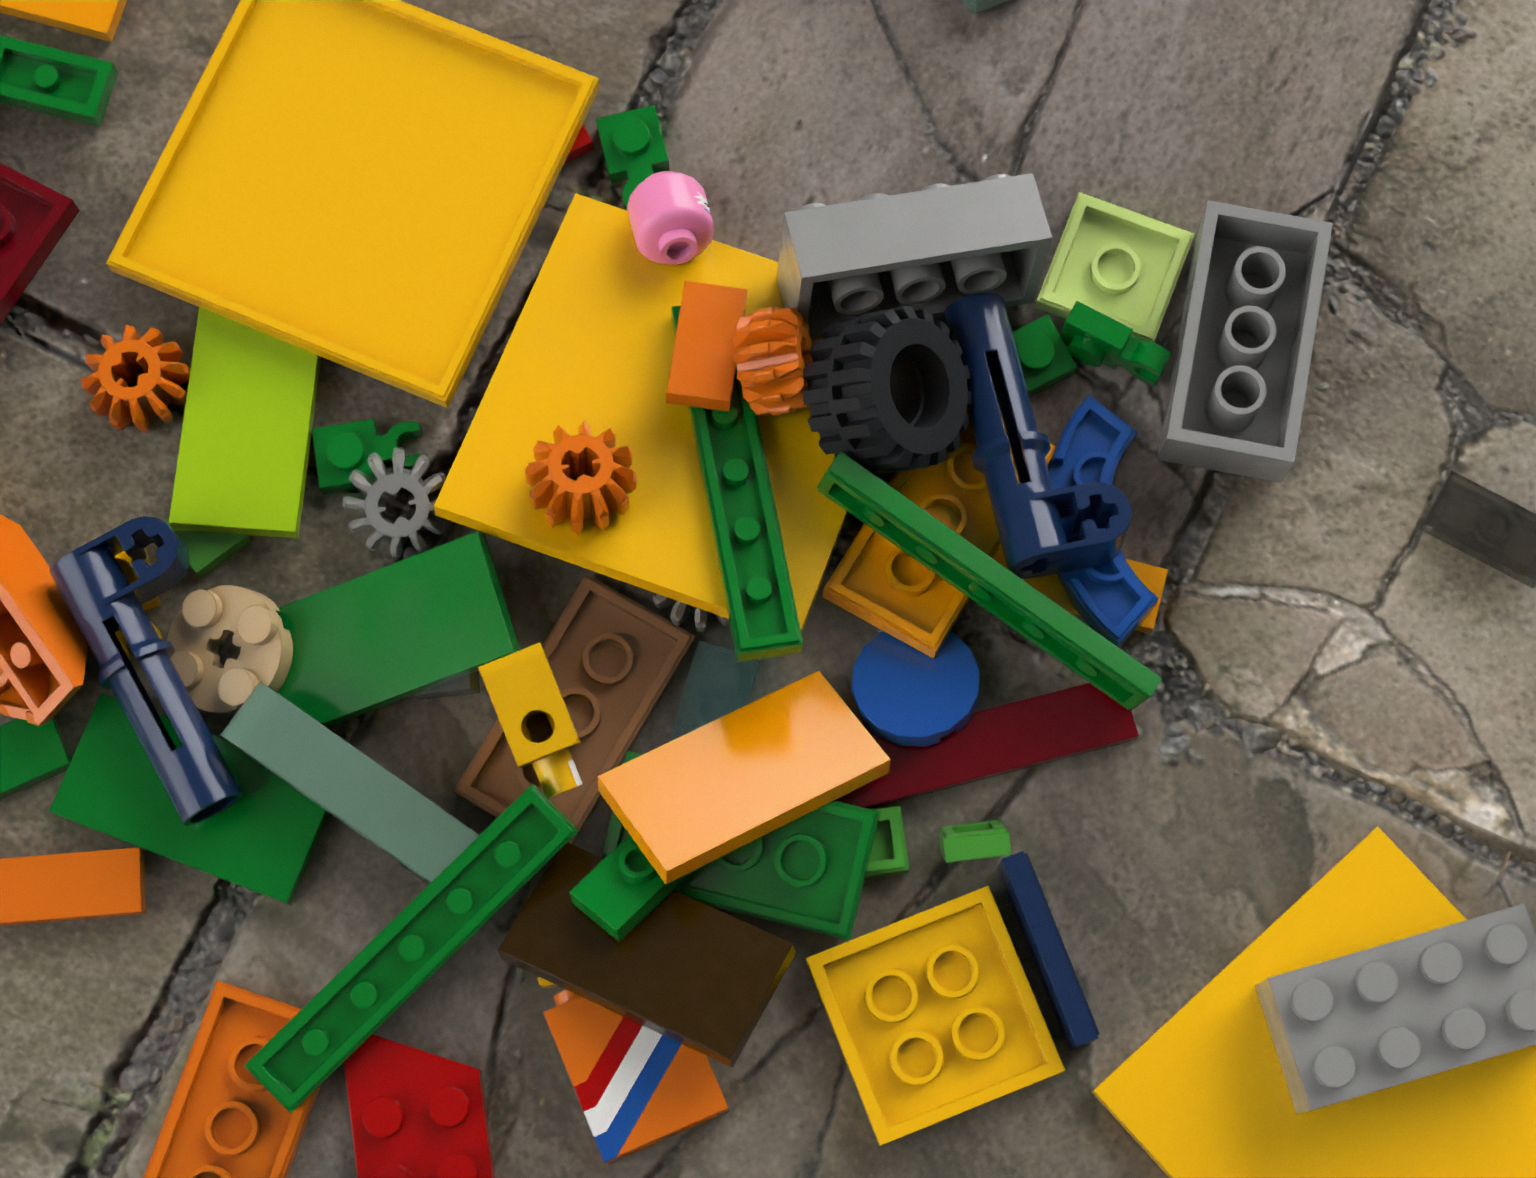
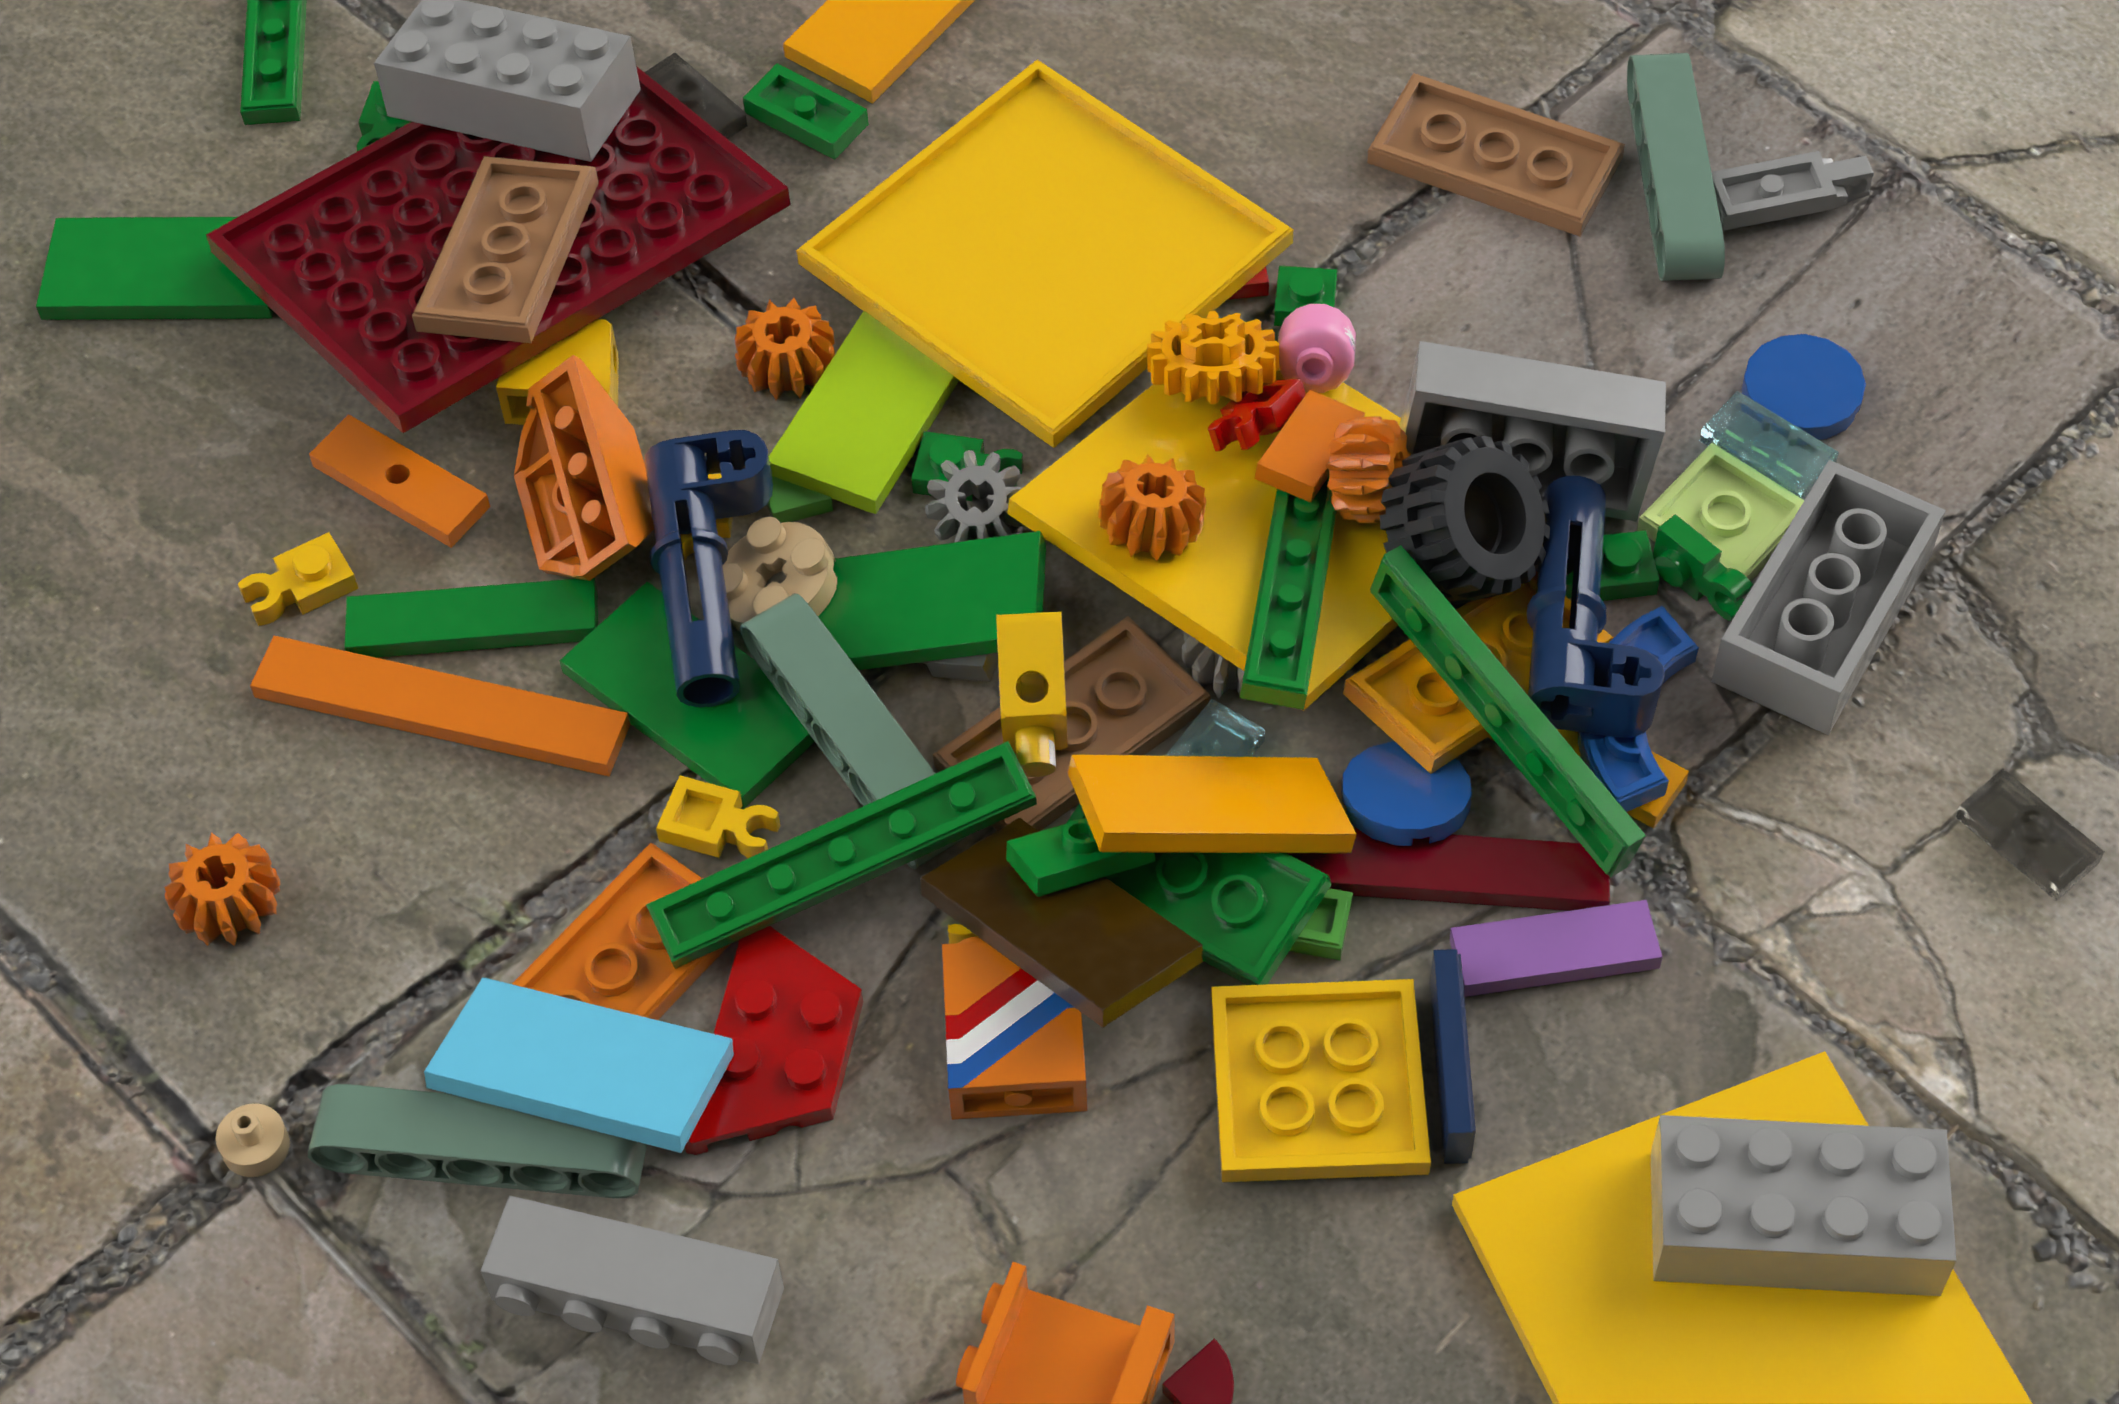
camera: 20 degrees right, 20 degrees down
bright green tile [938,820,1011,863] -> none
none -> yellow plate [656,775,781,858]
none -> light orange gear [1147,311,1279,404]
none -> red plate [1208,379,1306,451]
none -> medium lavender tile [1449,900,1662,997]
none -> clear light blue plate [1700,391,1839,500]
none -> blue tile [1741,334,1866,441]

